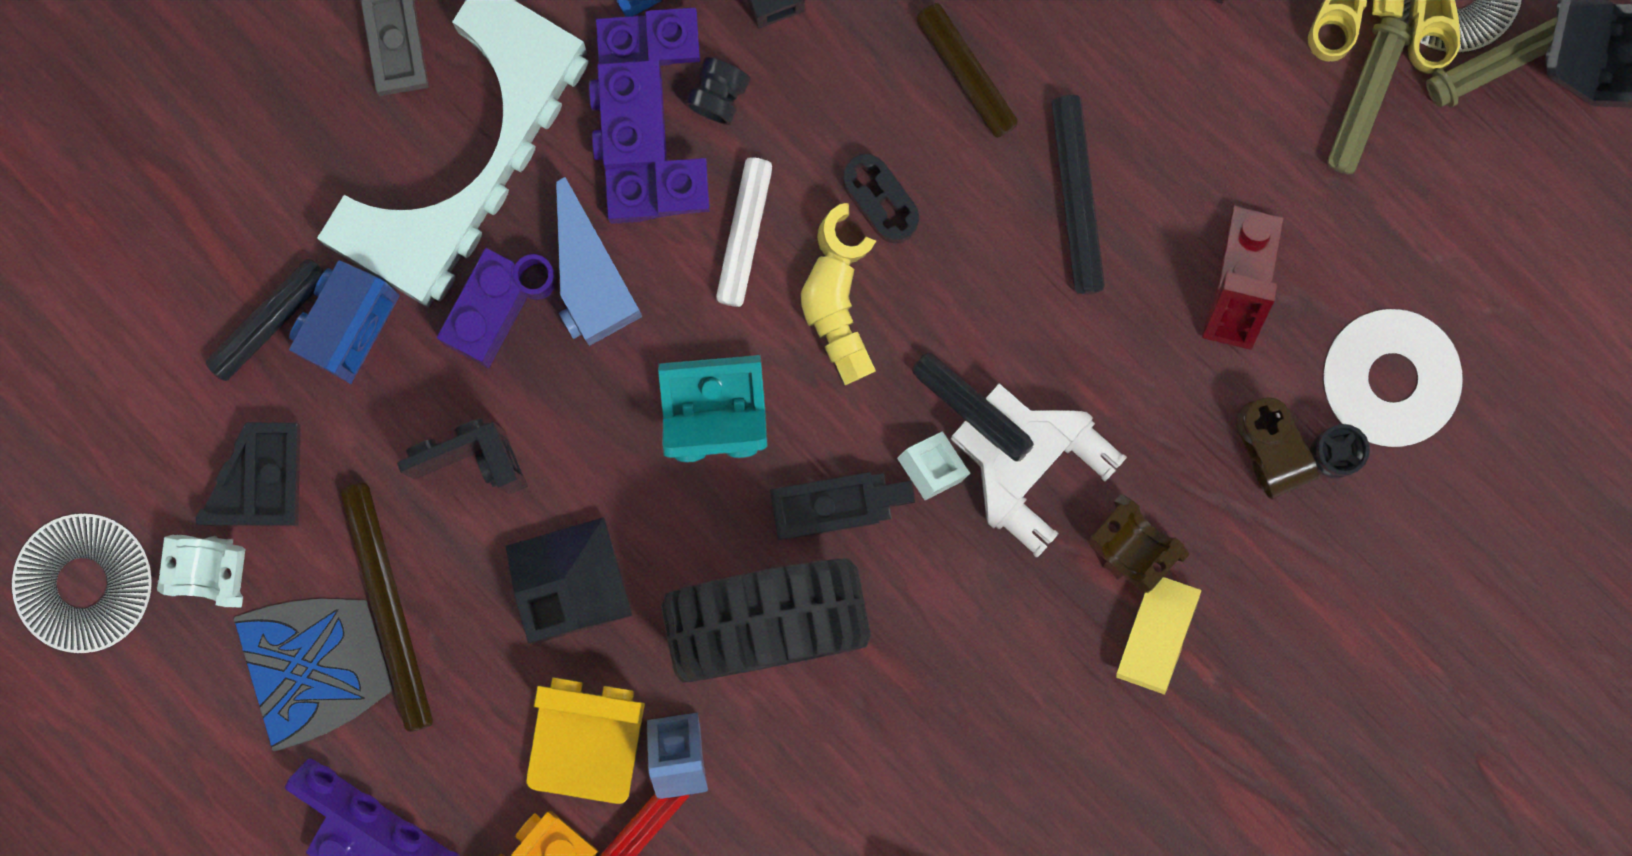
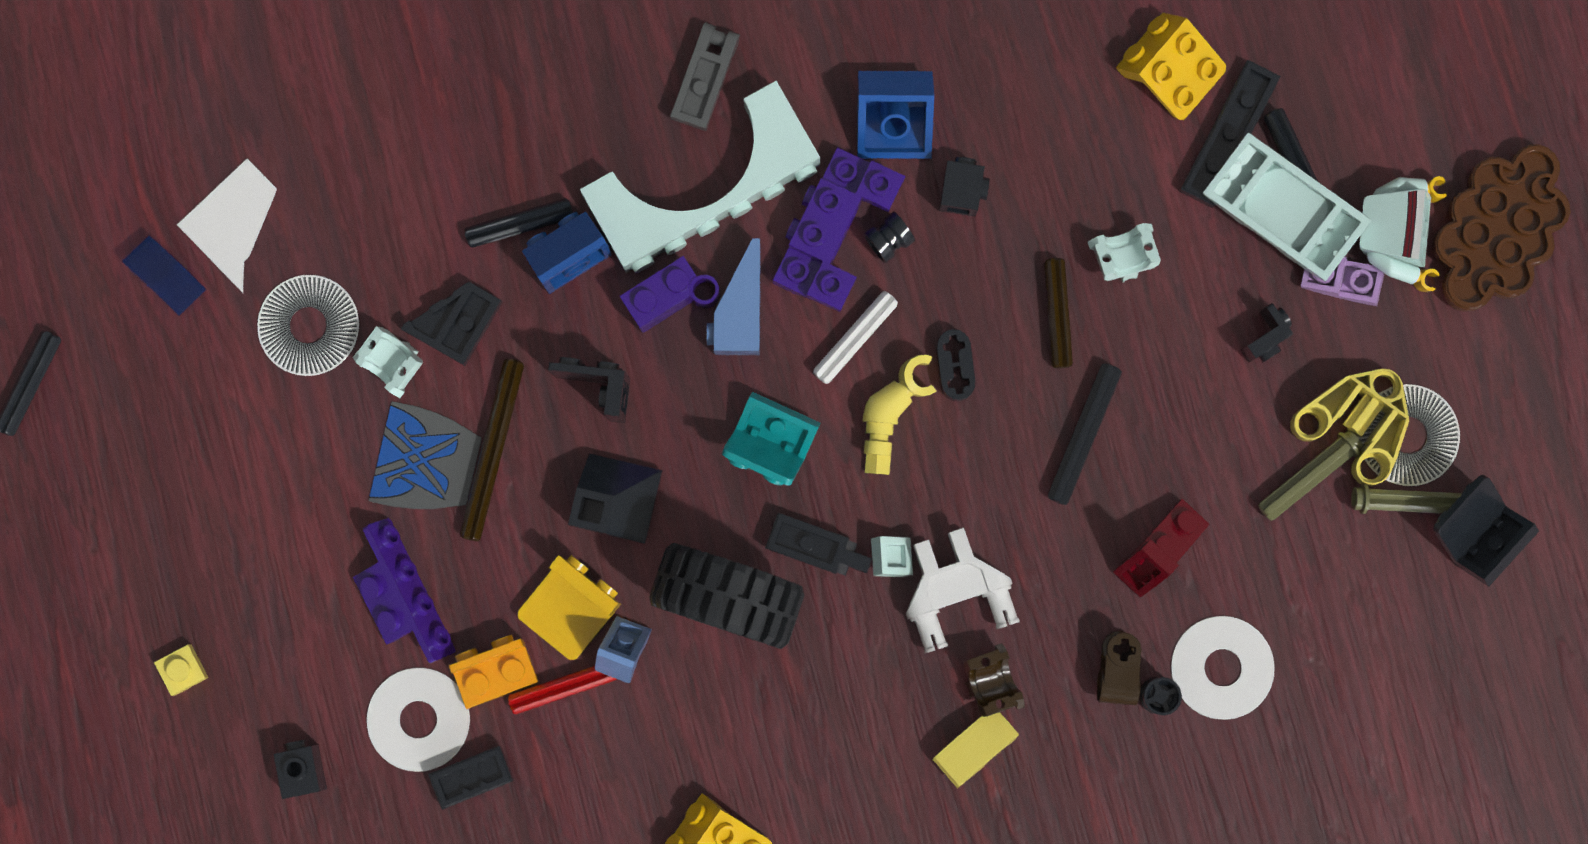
camera: 30 degrees right, 0 degrees up
black axle [912,353,1034,462] -> none

